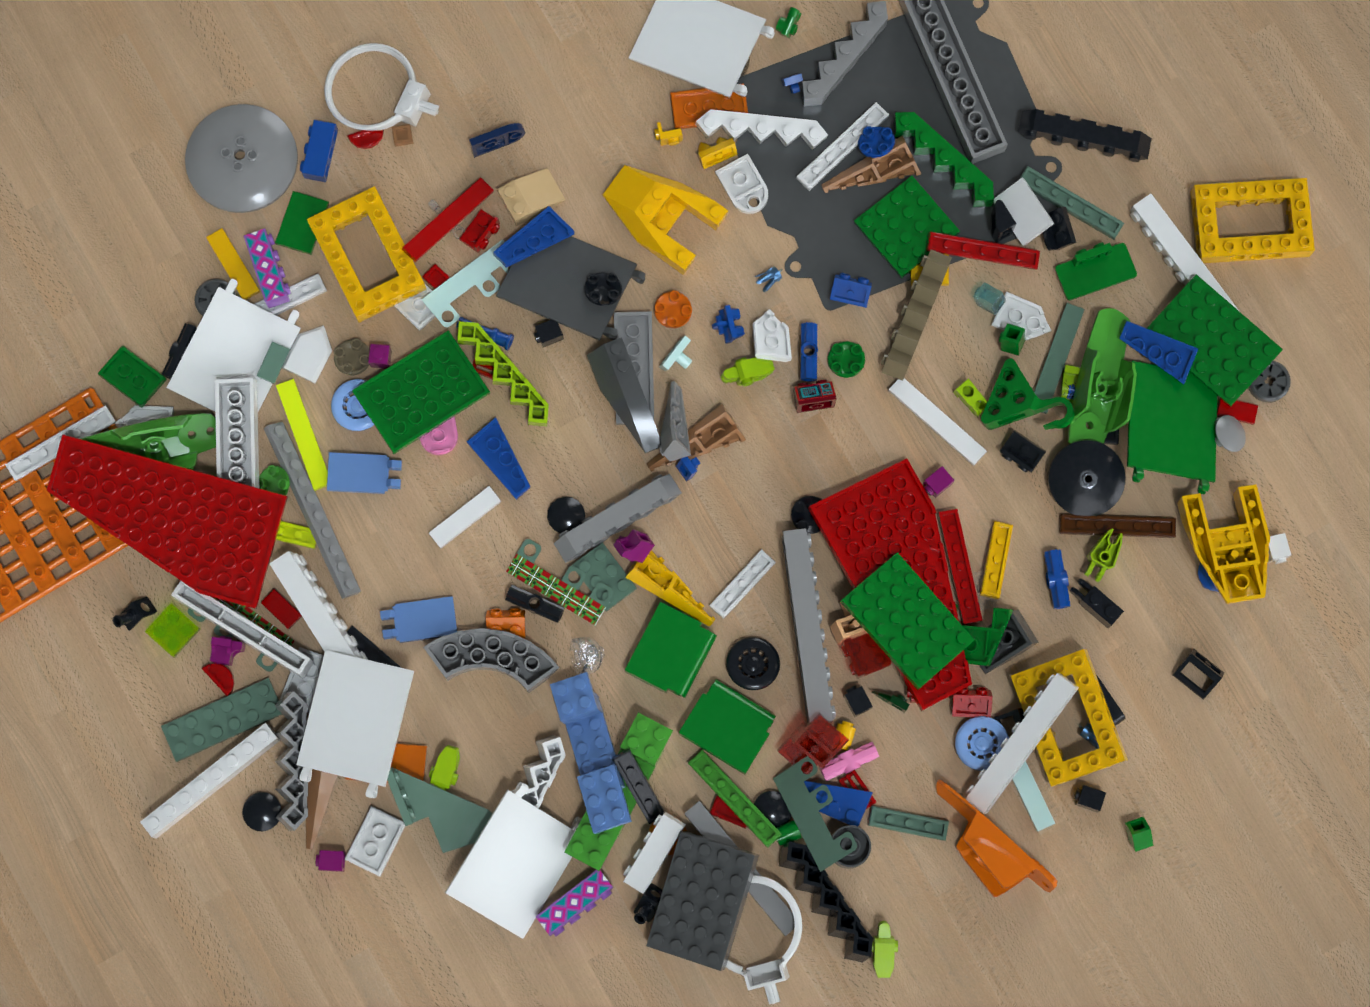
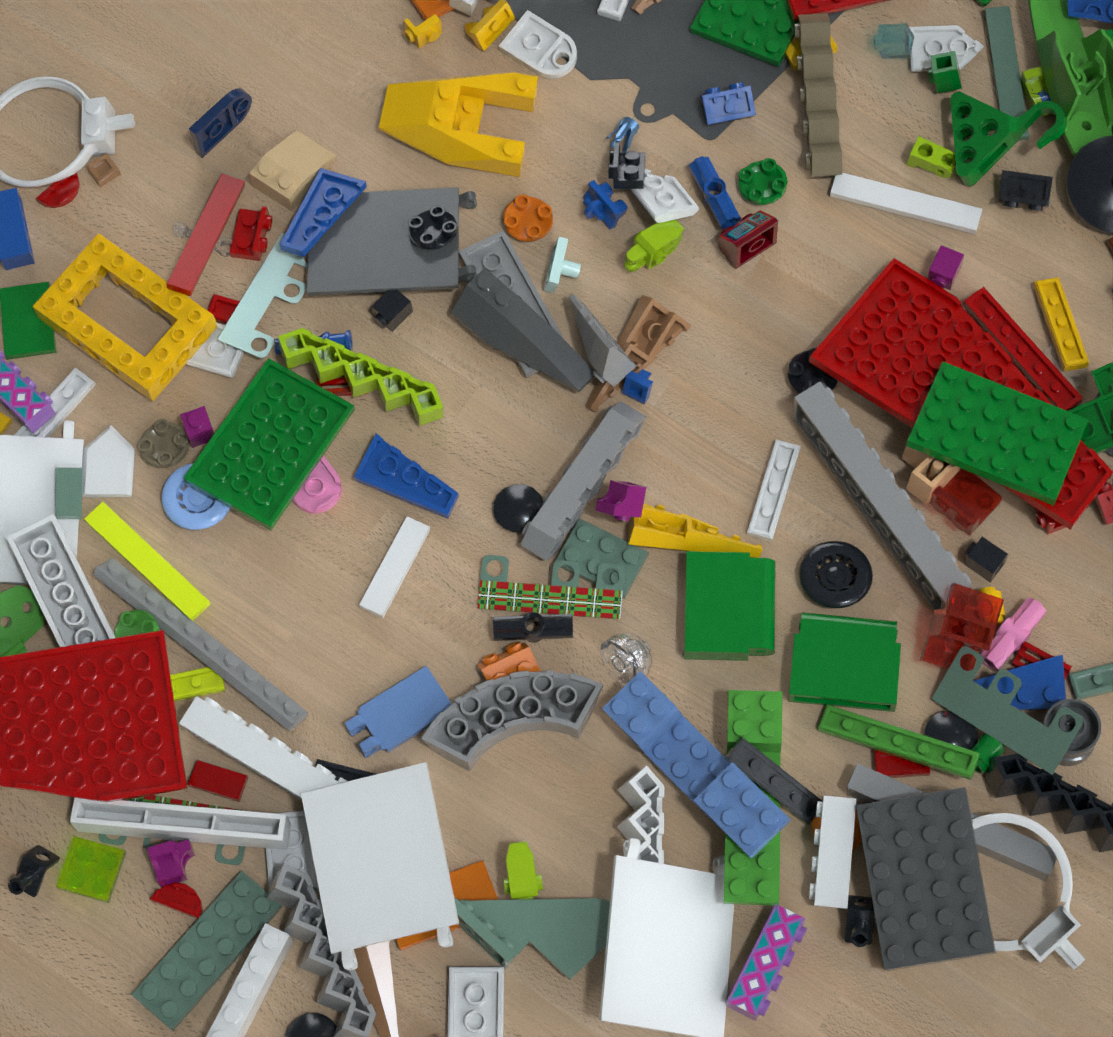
camera: 20 degrees left, 10 degrees down
medium blue tile [327,452,402,494] -> none
dark green plate [871,691,910,713] -> none
none -> black bracket [608,141,646,189]

